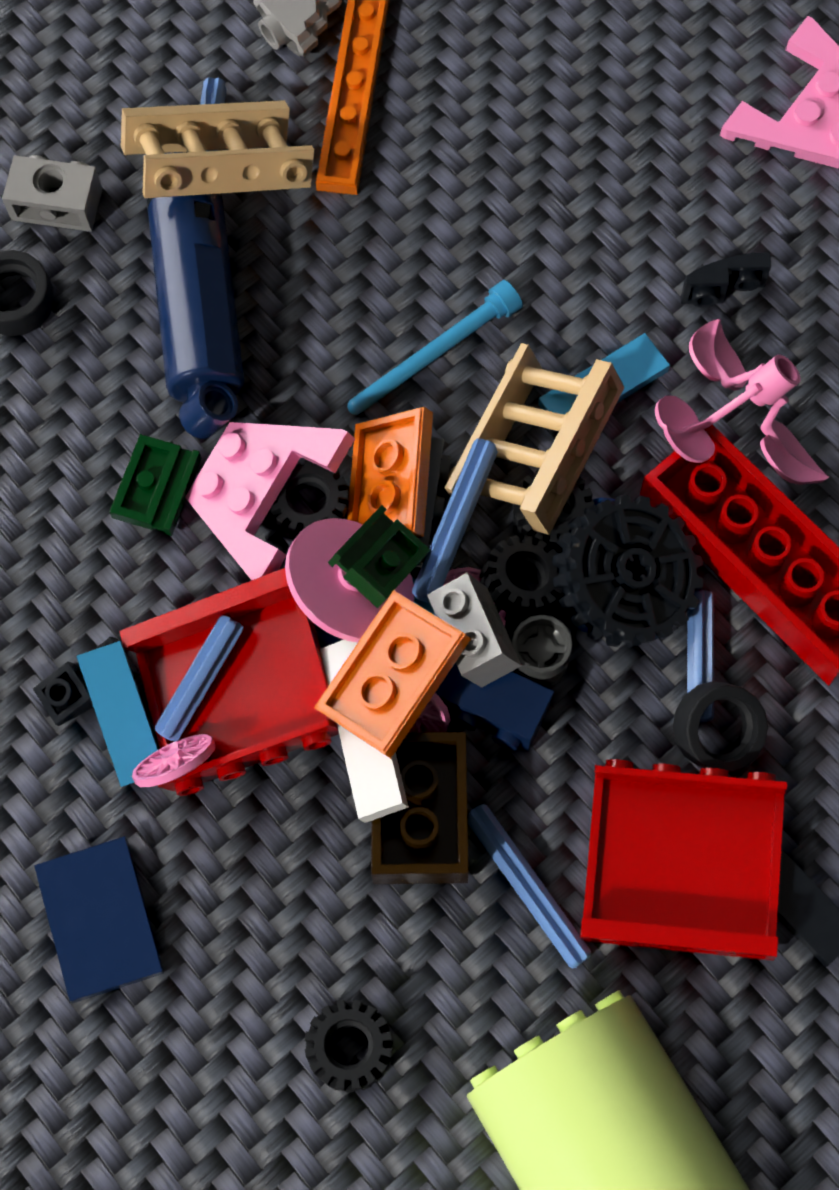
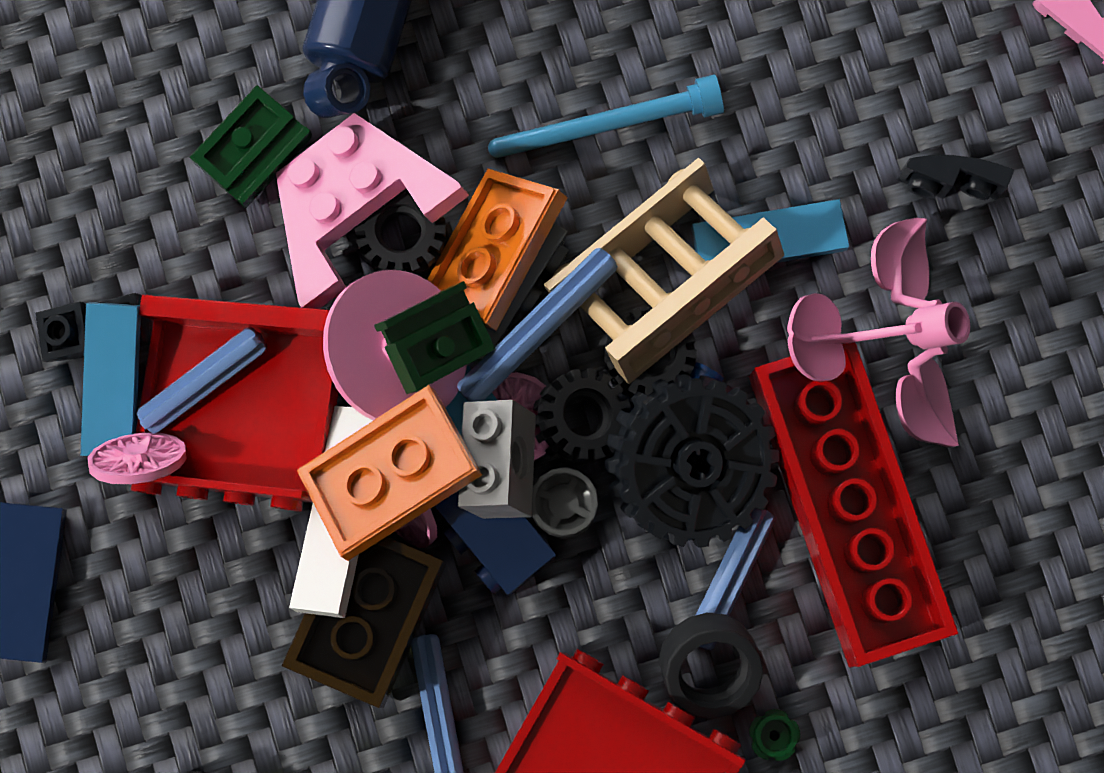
camera: 20 degrees right, 10 degrees up
none -> dark green plate [749,709,800,761]

